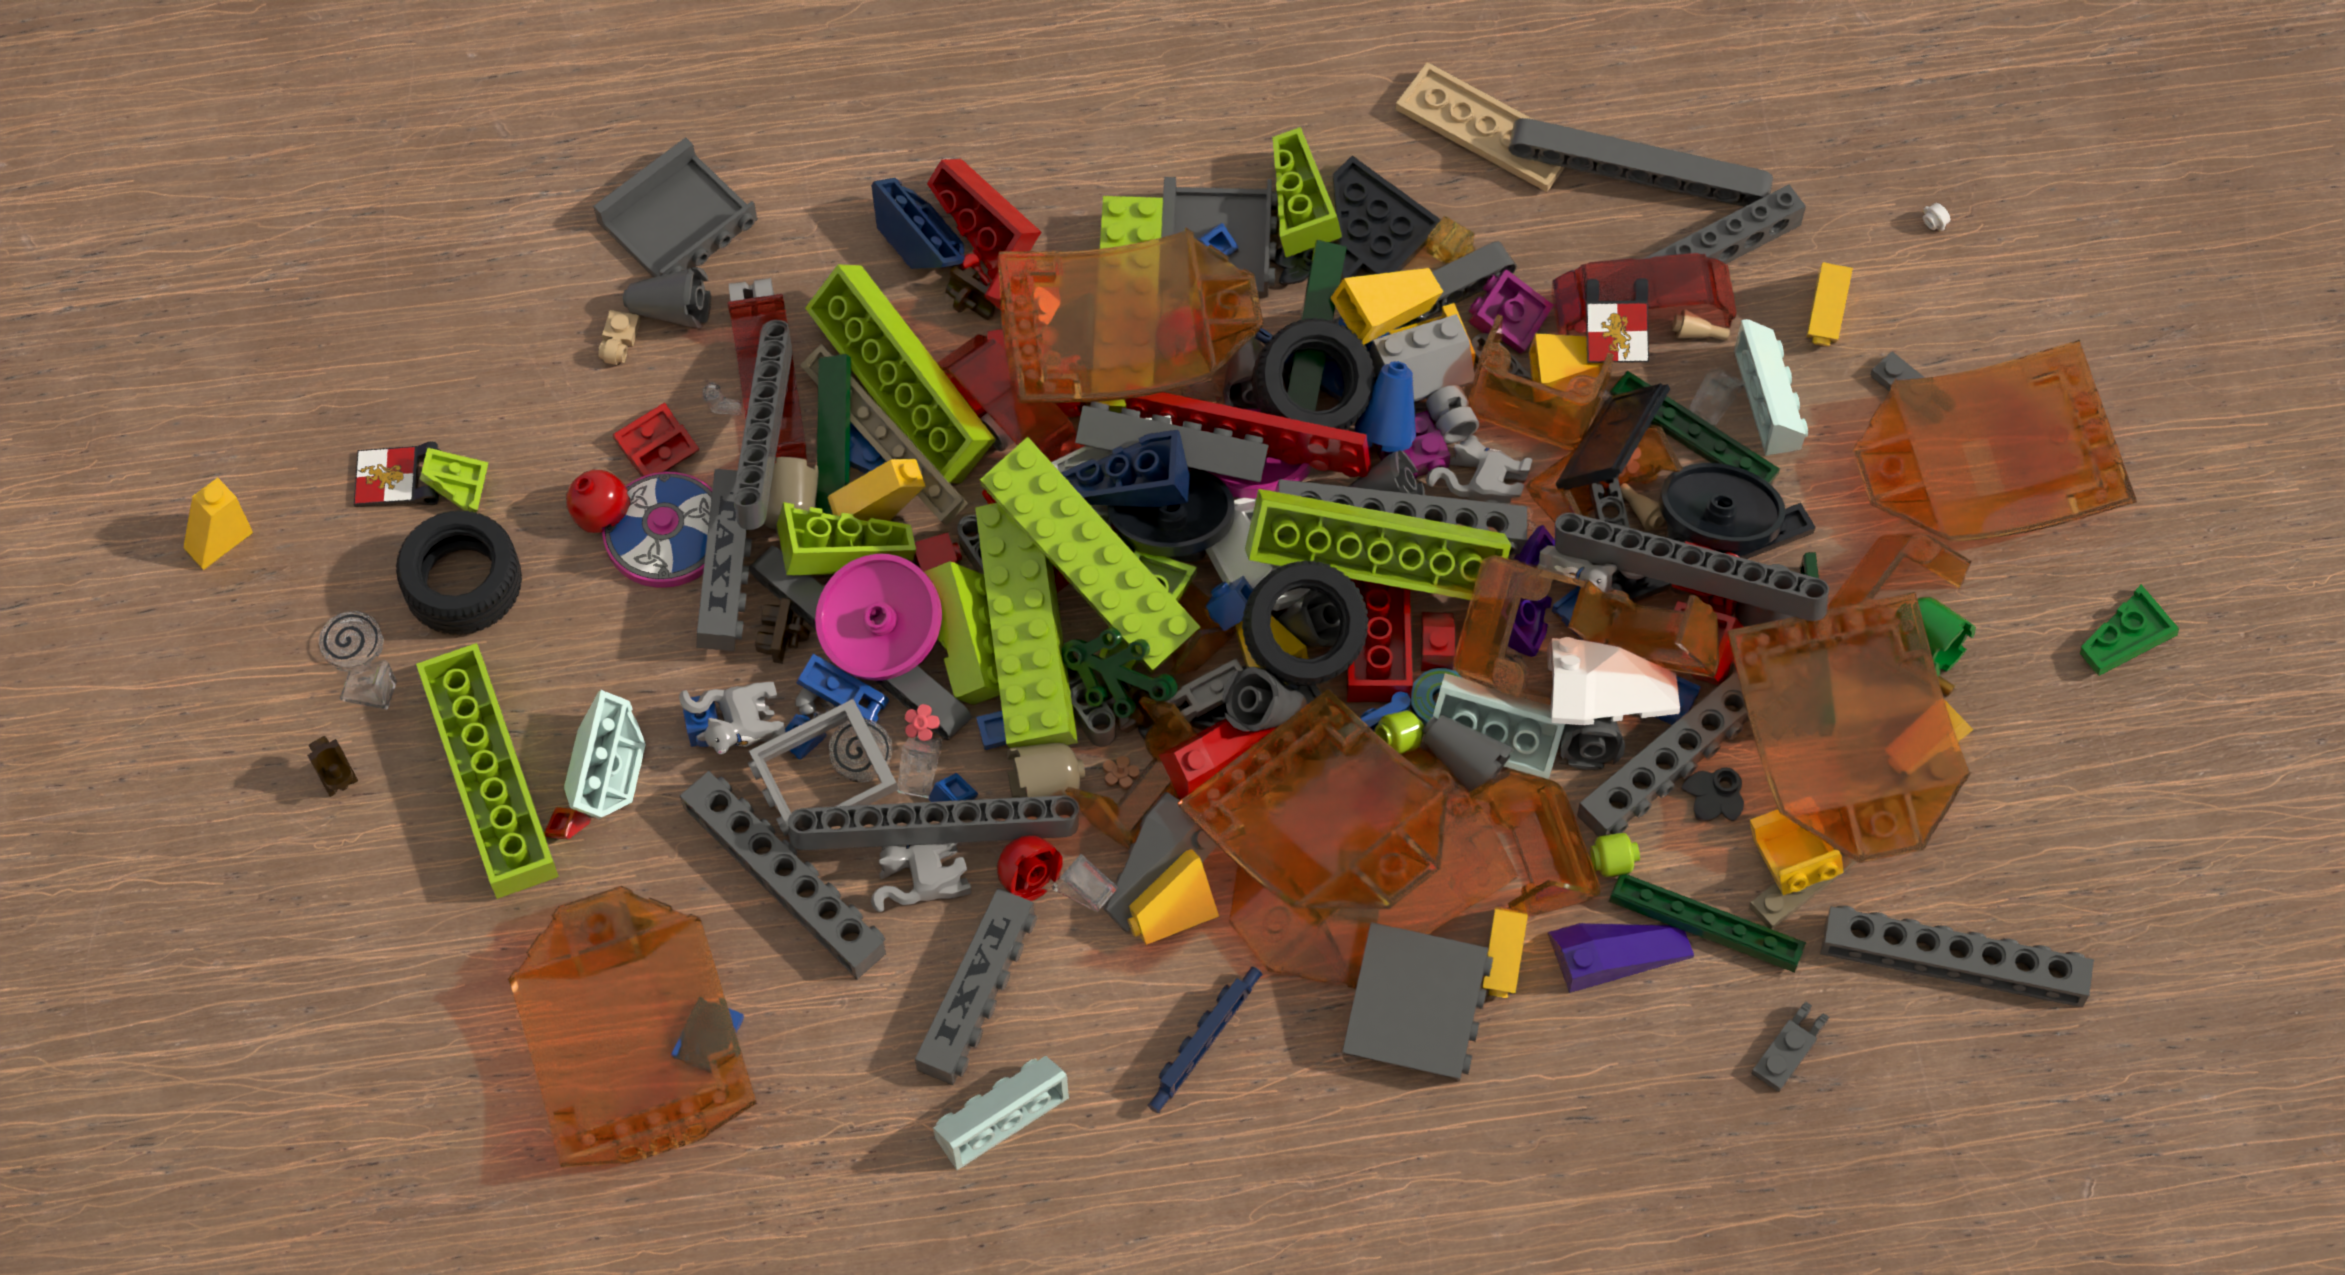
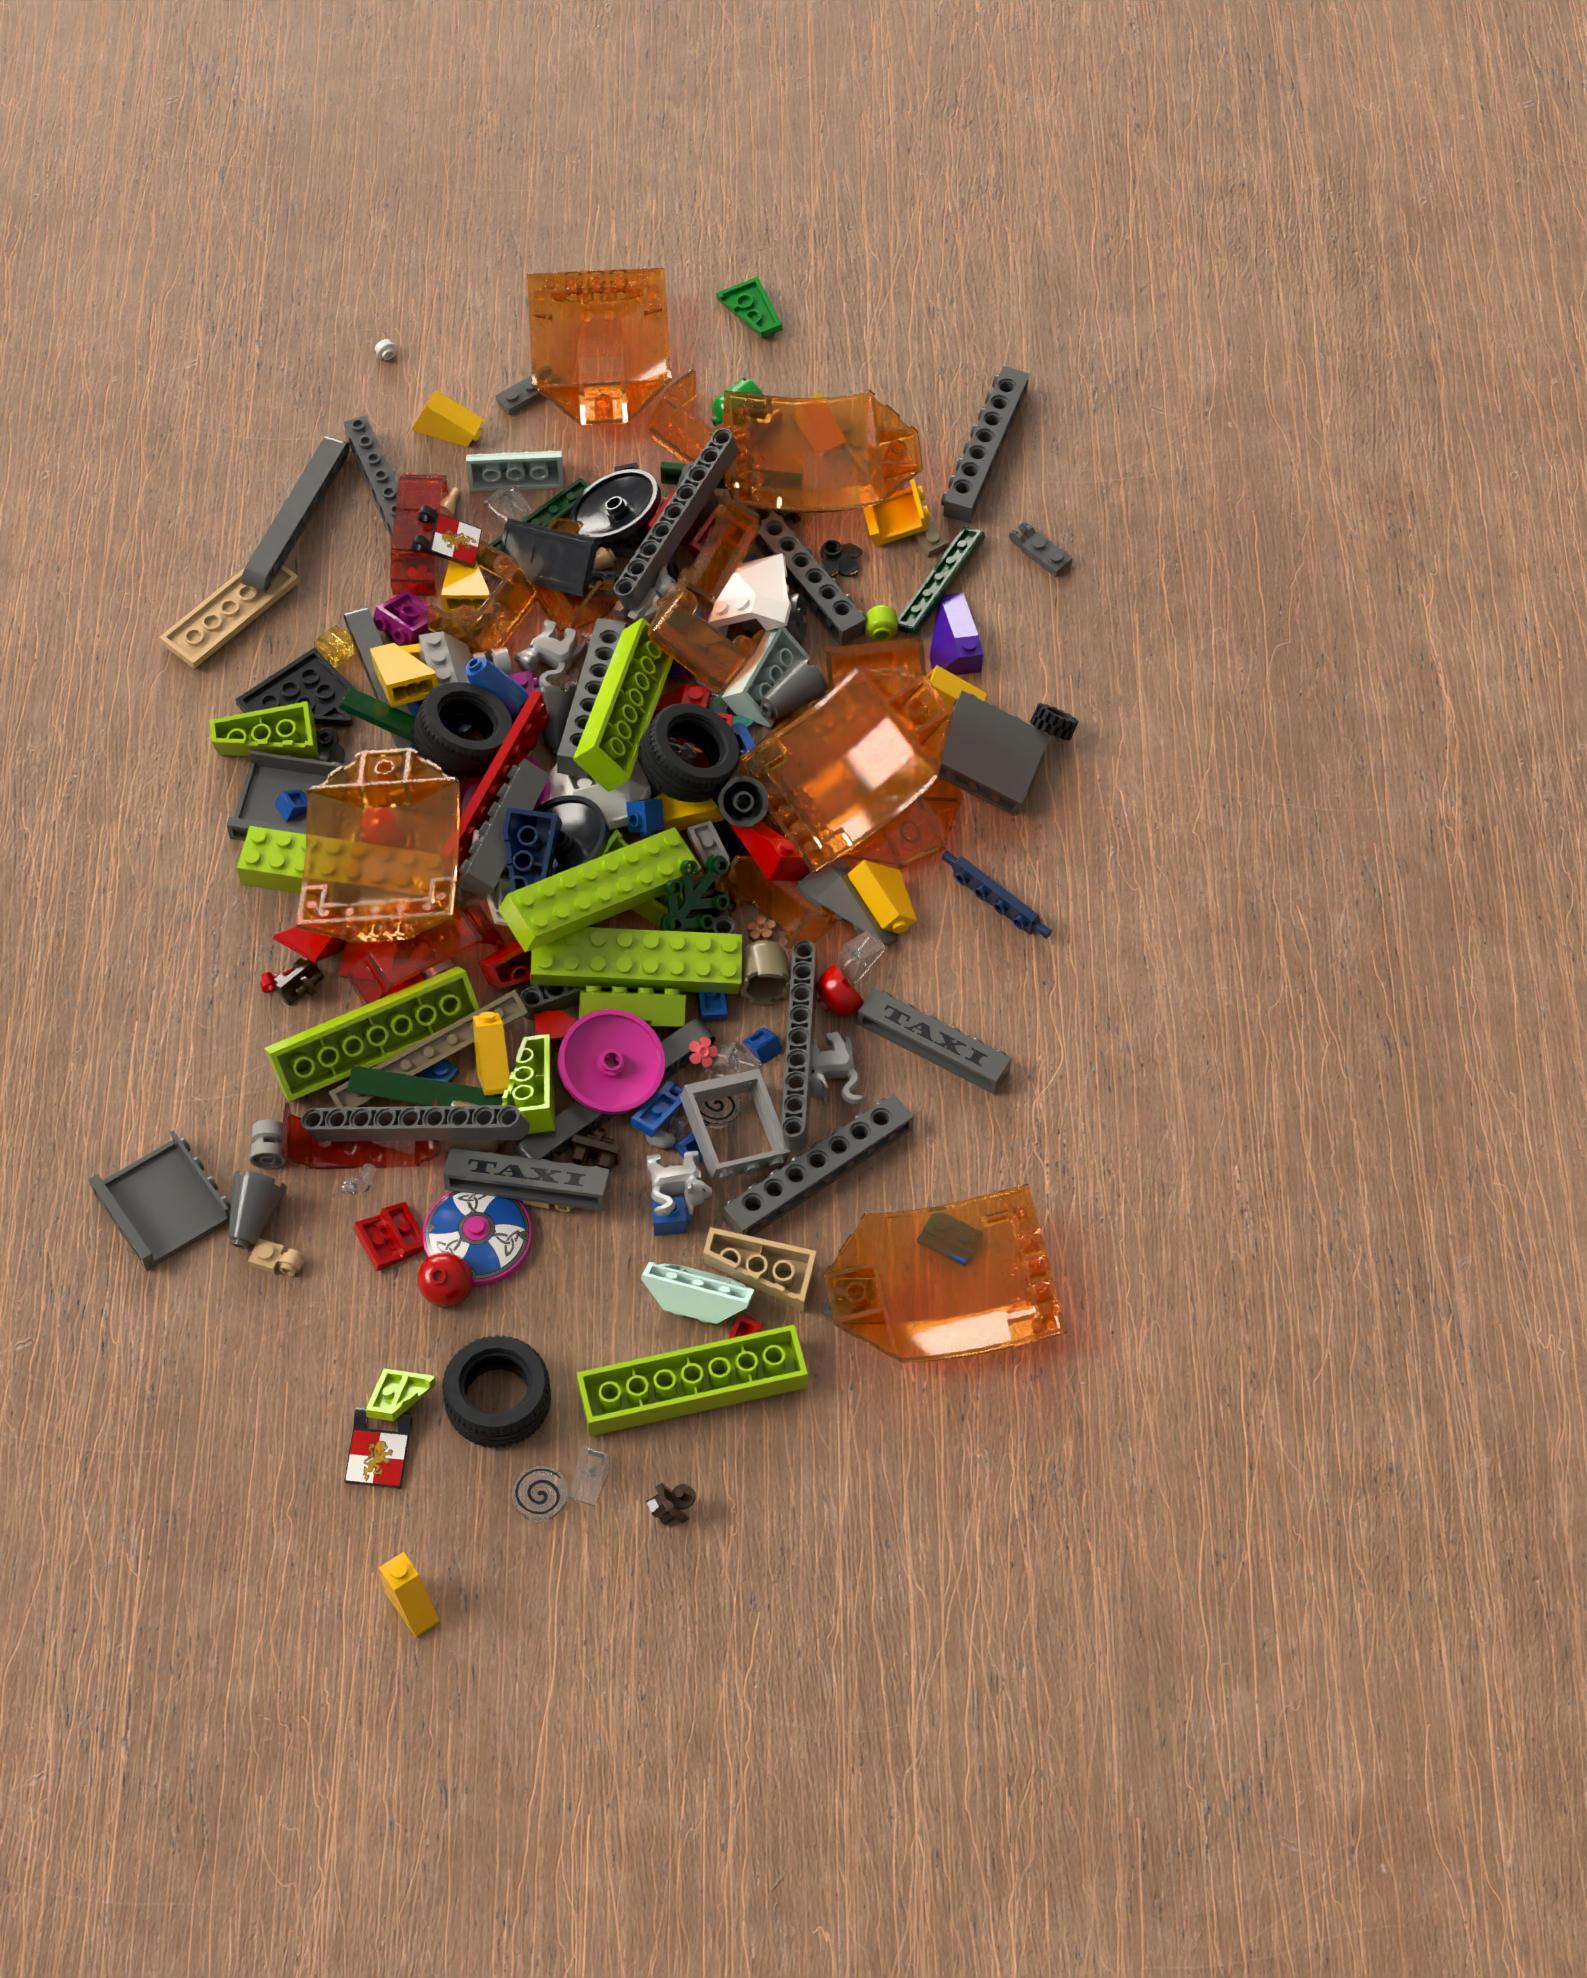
camera: 85 degrees left, 5 degrees down
dark blue wedge [871,178,965,269] -> none
red wedge [927,159,1042,281] -> none
light aqua slope [933,1056,1069,1170] -> none
lime head [1375,711,1424,755] -> none
none -> tan wedge [703,1227,817,1312]
none -> black tyre [1030,703,1079,741]

